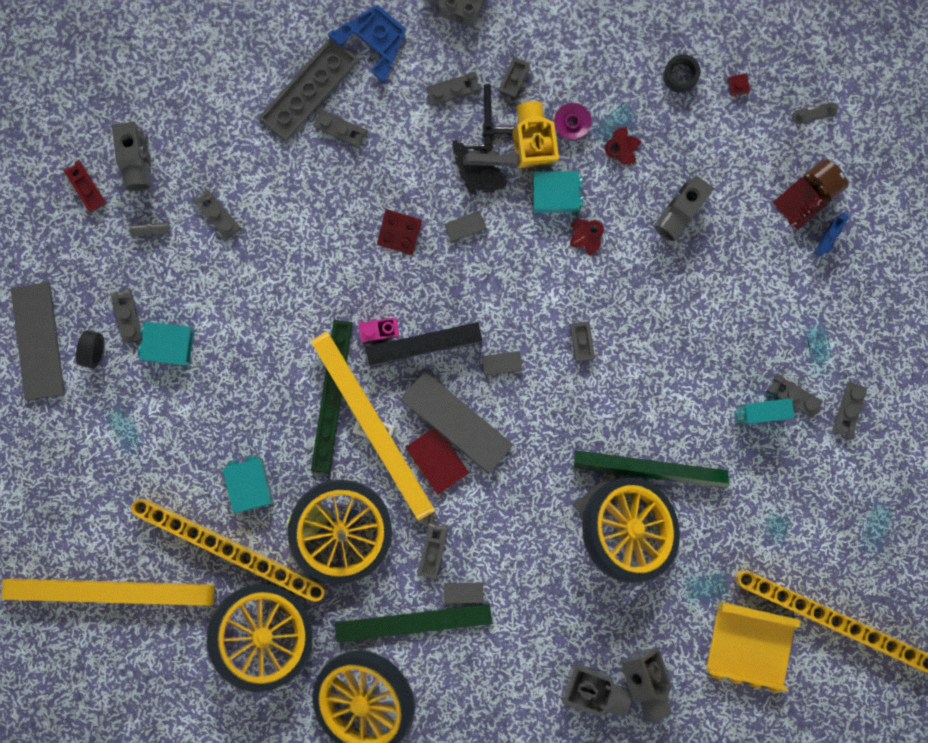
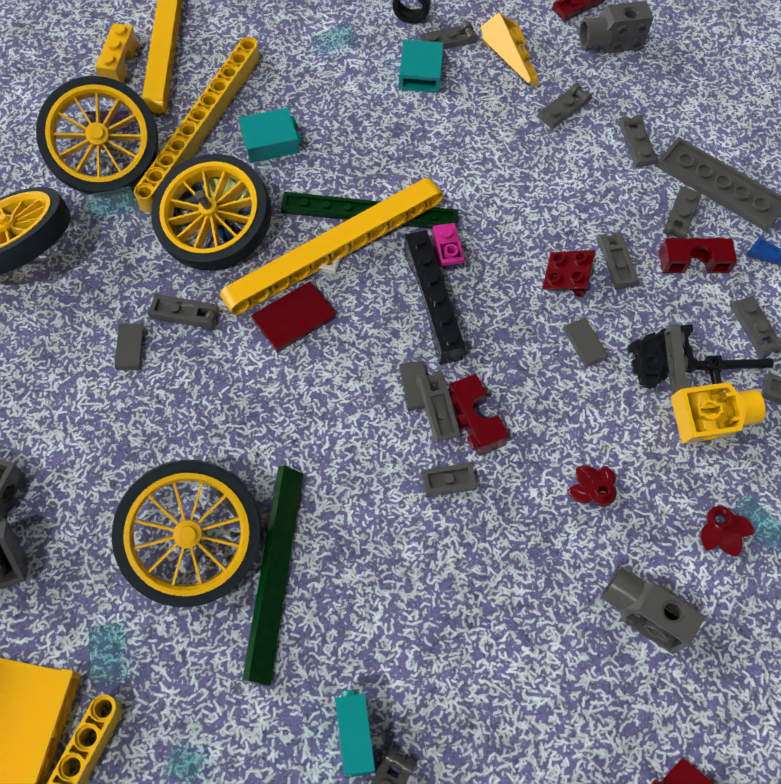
camera: 85 degrees right, 20 degrees down
dark grey pin [130,222,170,237] -> none
dark green tile [335,604,492,642] -> none
dark grey tile [400,371,513,474] -> none
teal brick [532,171,583,213] -> none
magenta dish [554,103,592,140] -> none
none -> clear light blue tile [85,186,137,218]
none -> yellow arch [95,23,138,83]
none -> dark grey plate [416,371,461,443]
none -> dark red arch [448,374,509,456]
none -> yellow wedge [480,12,540,87]
none -> dark grey plate [597,232,639,289]
none -> dark grey plate [619,115,658,167]
none -> dark red arch [659,237,737,273]

